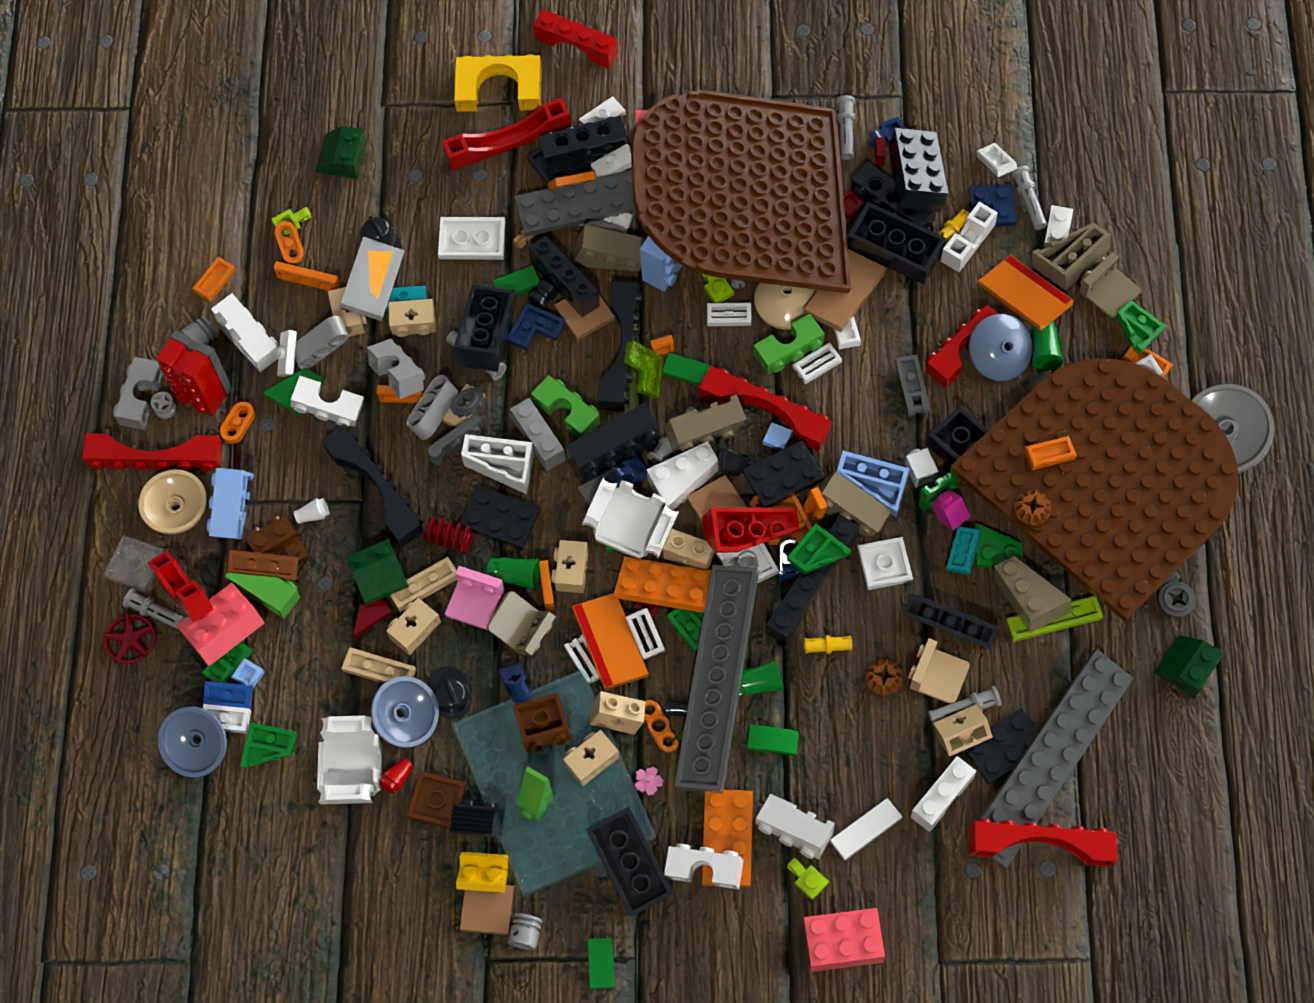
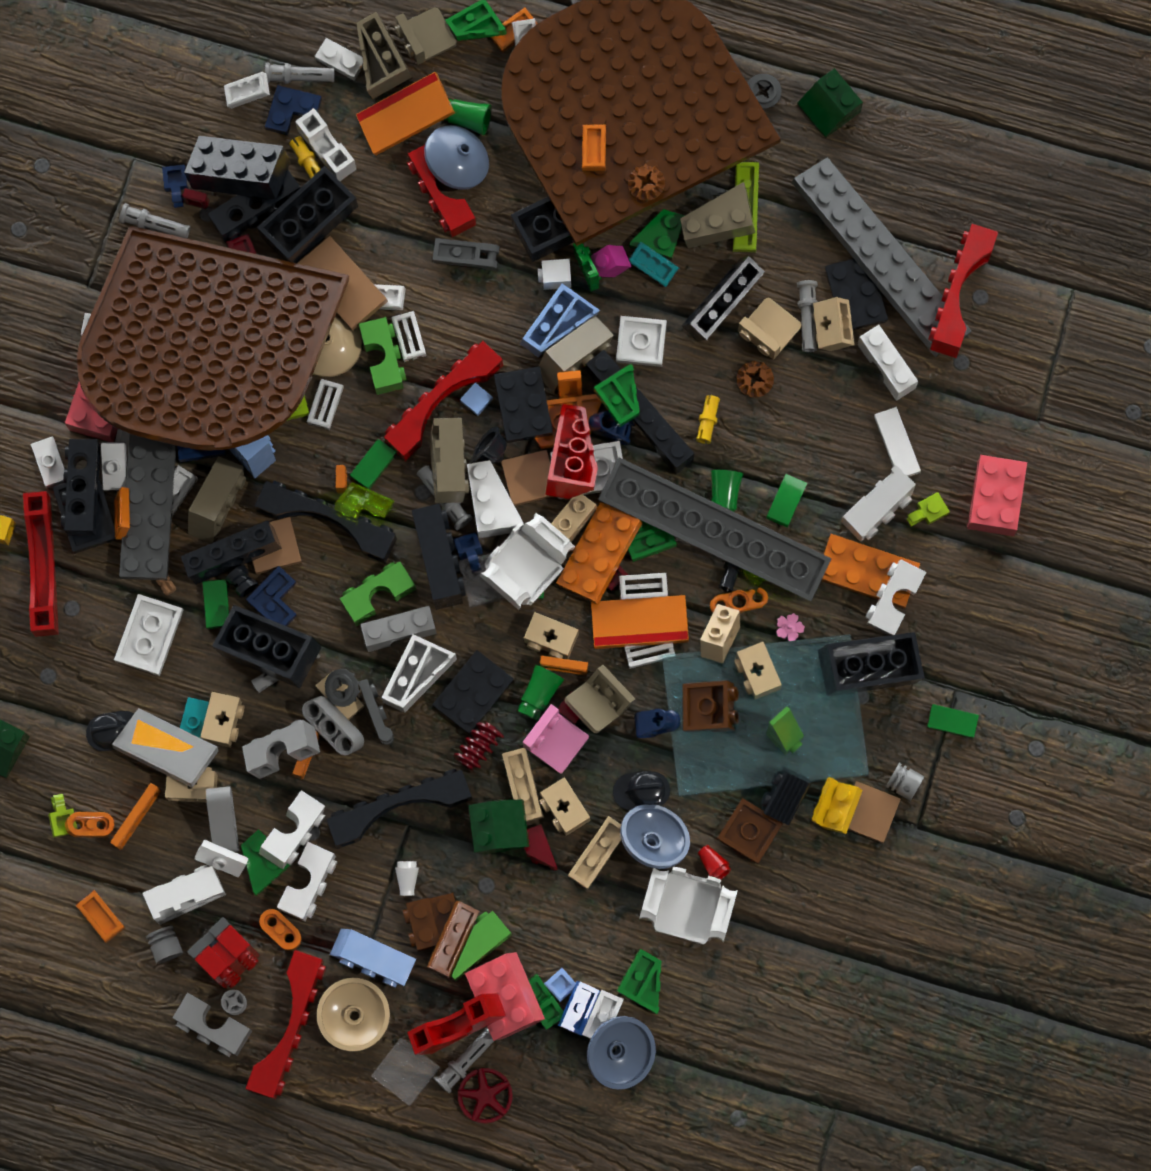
camera: 75 degrees left, 10 degrees up
none -> white arch [277,842,337,922]

